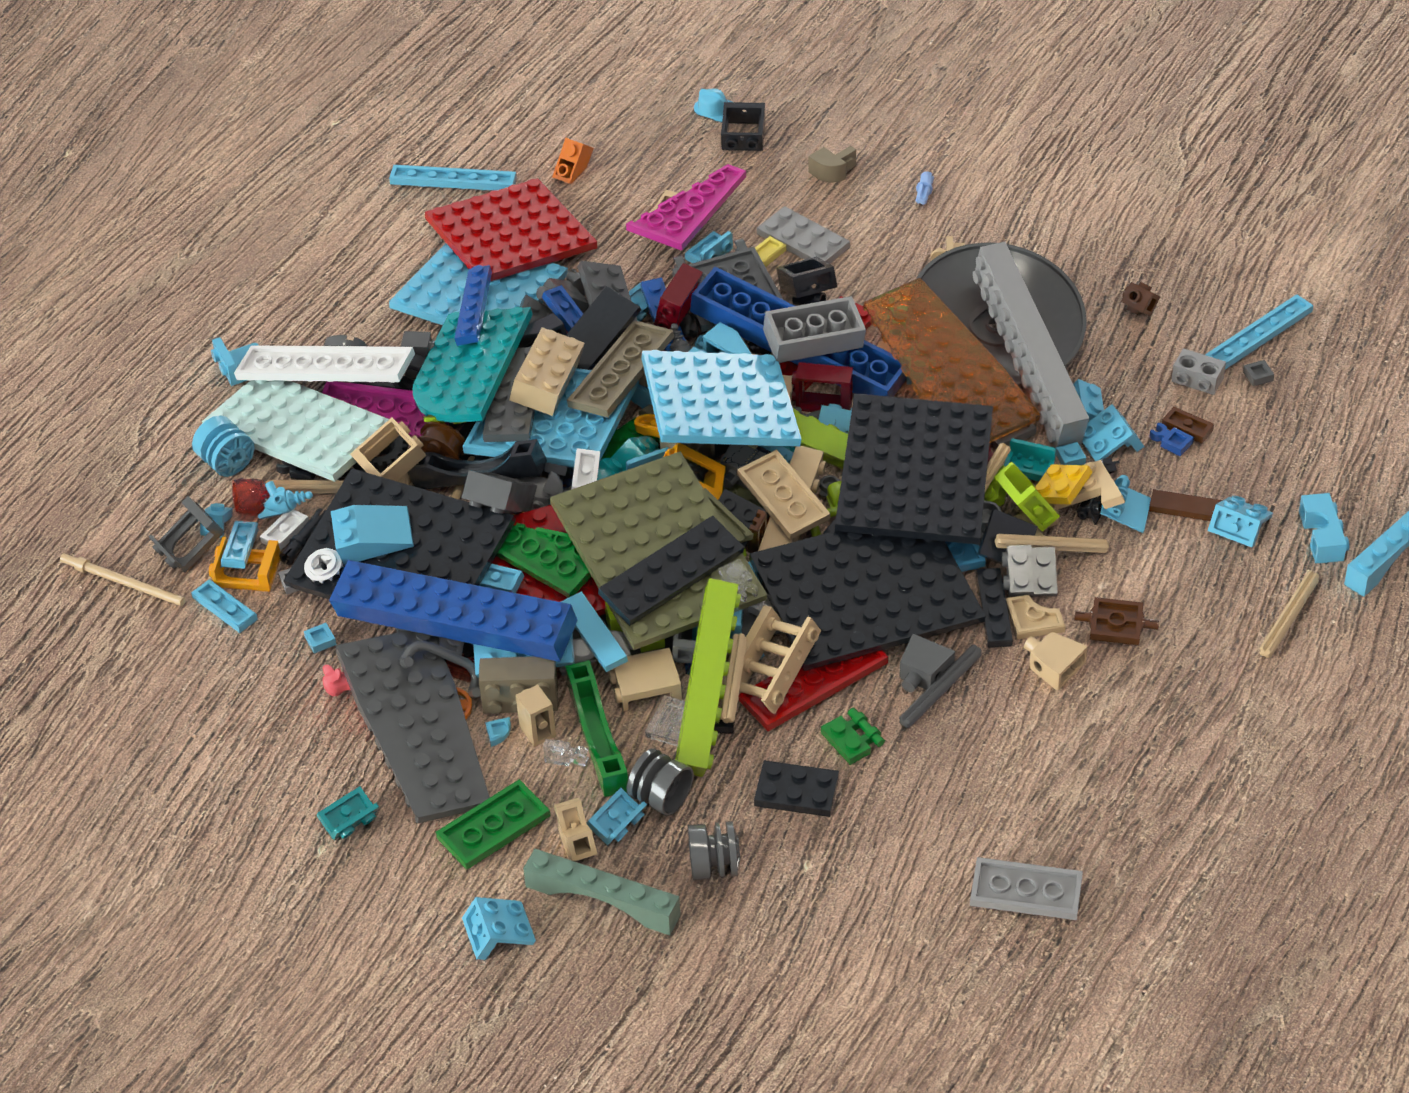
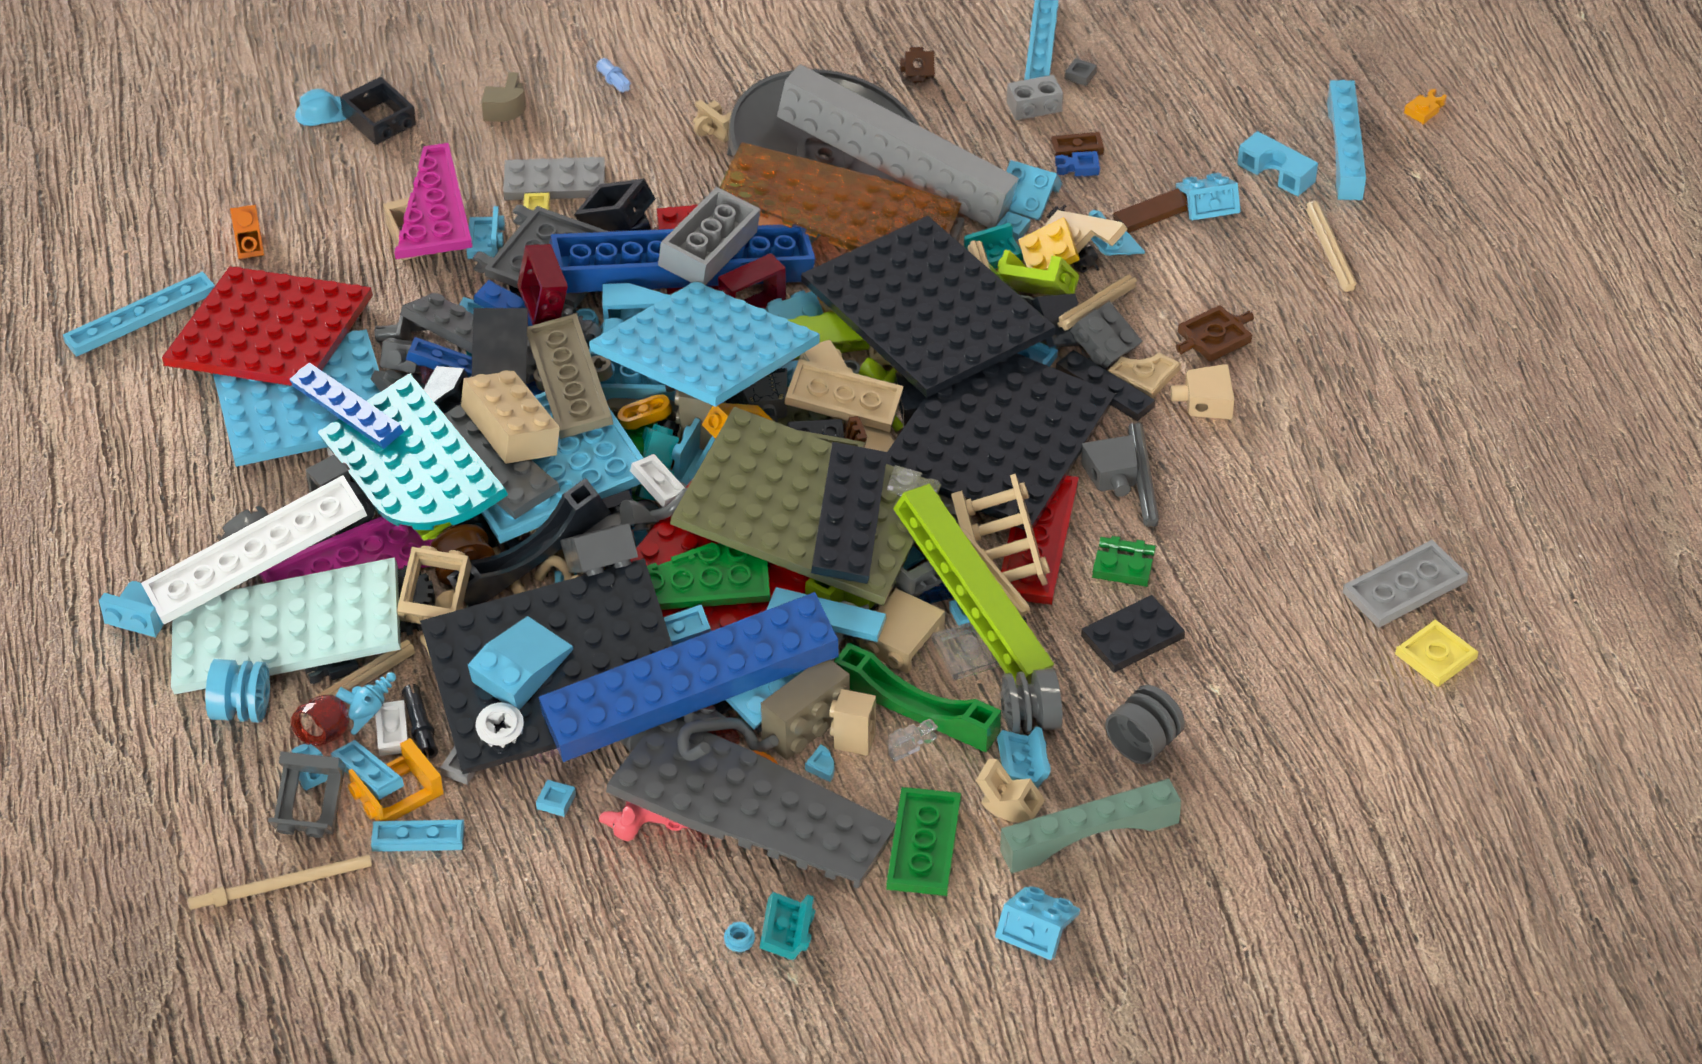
camera: 45 degrees left, 0 degrees up
none -> medium azure plate [724,922,755,952]
none -> light yellow tile [1395,619,1478,687]

